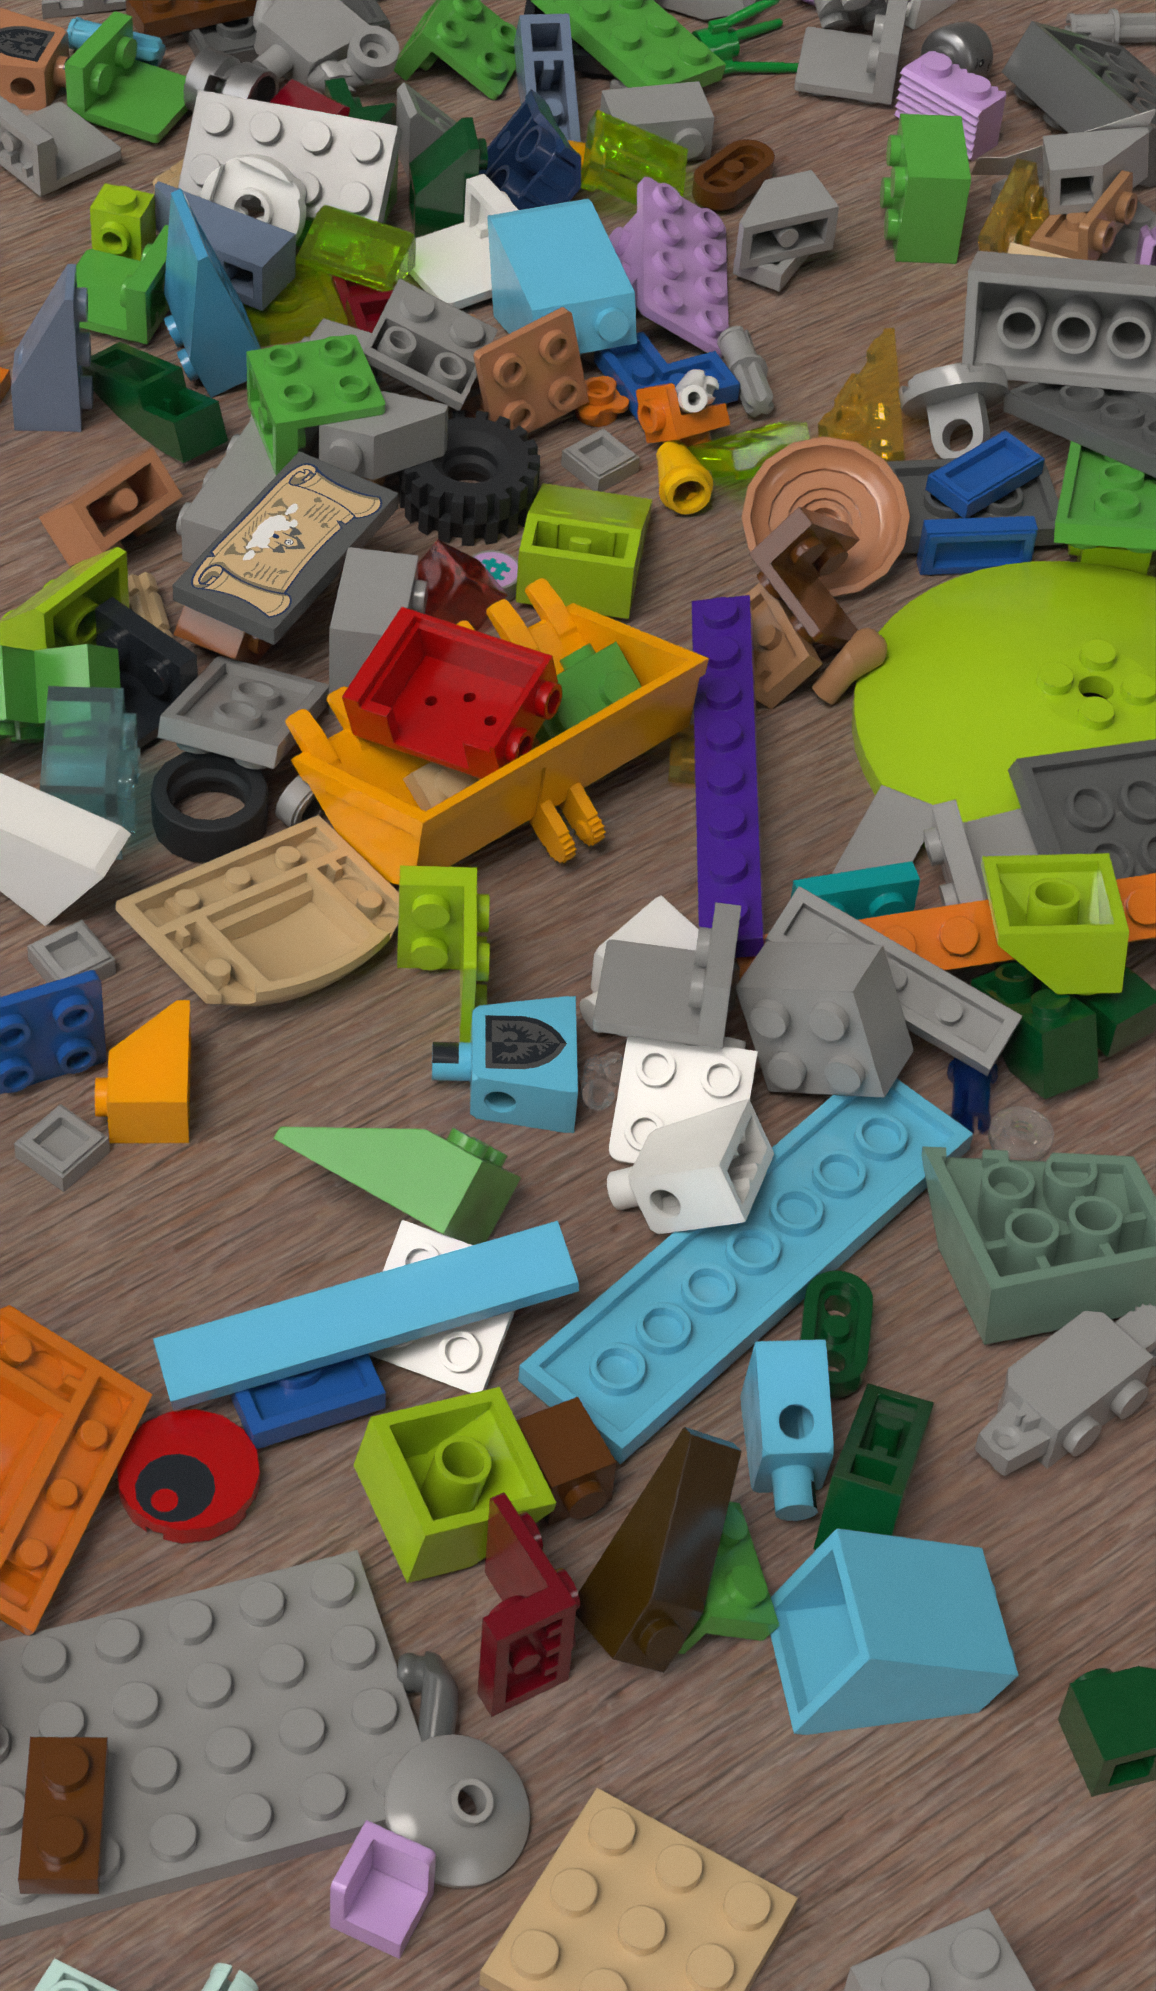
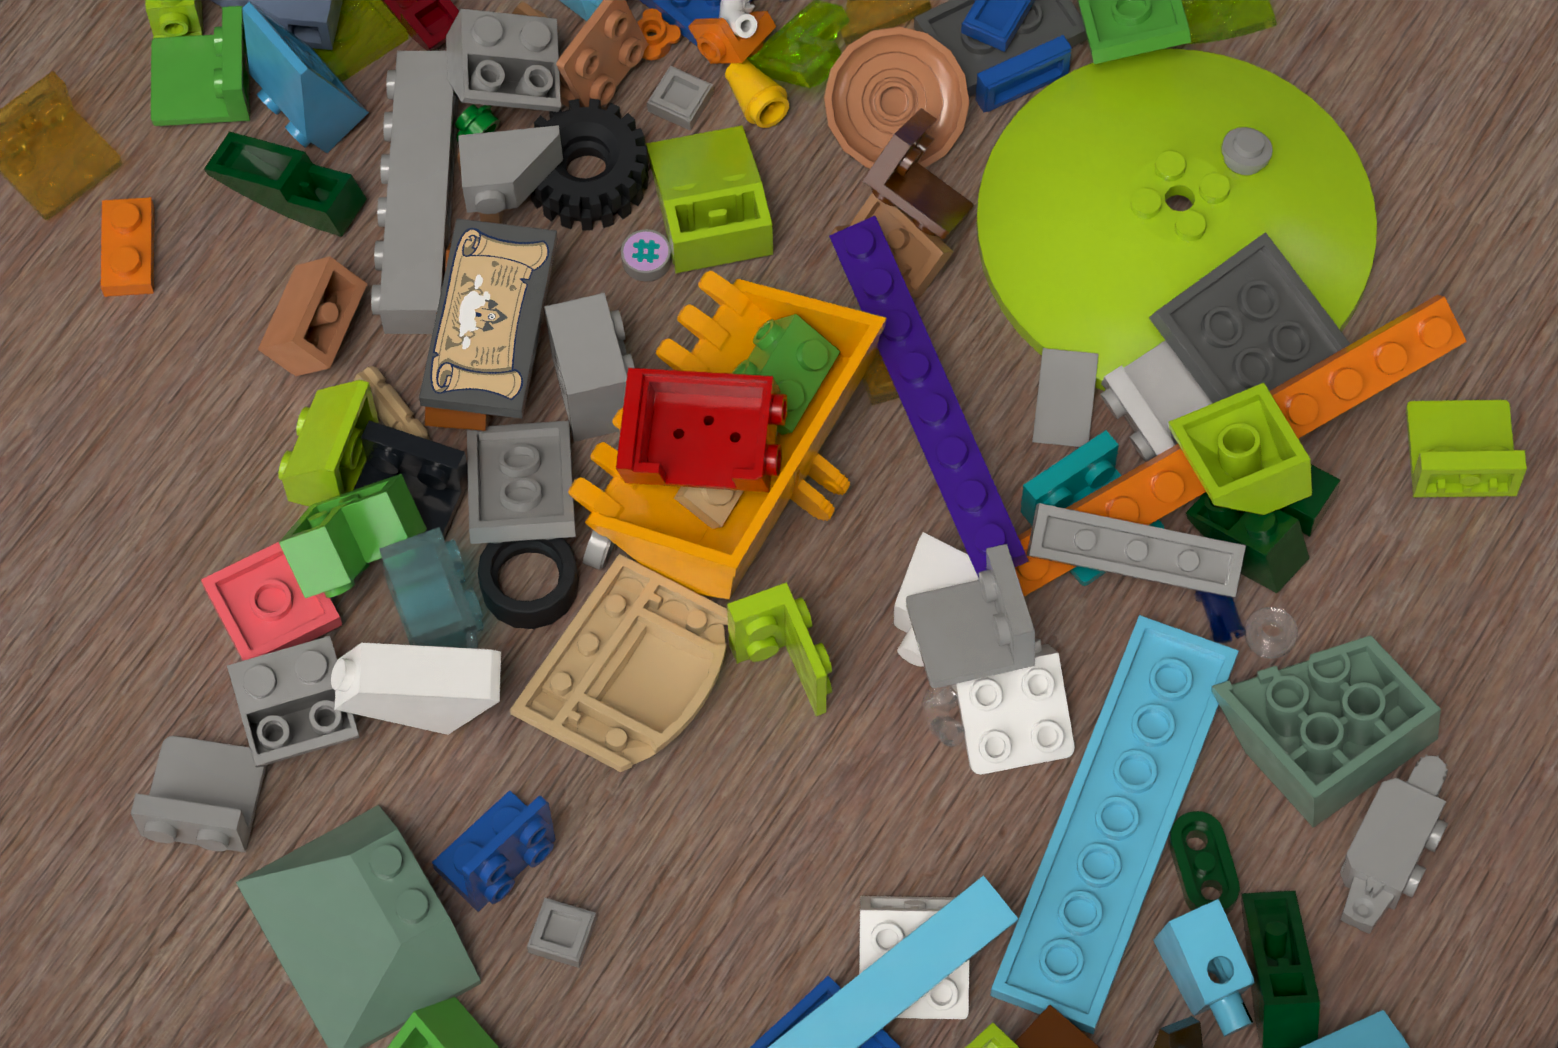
camera: 15 degrees left, 15 degrees up
sand blue slope [11,264,94,432] -> none
light grey tile [27,920,116,983] -> none
light orange slope [95,1000,192,1143] -> none
bright green bracket [246,334,385,475] -> none
bright green slope [273,1127,521,1245] -> none
clear red brick [418,540,508,631] -> none
medium azure torso [432,996,578,1133] -> none
white torso [607,1099,774,1234] -> none
light grey brick [735,941,914,1098] -> none
medium nougat arm [812,628,887,704] -> none

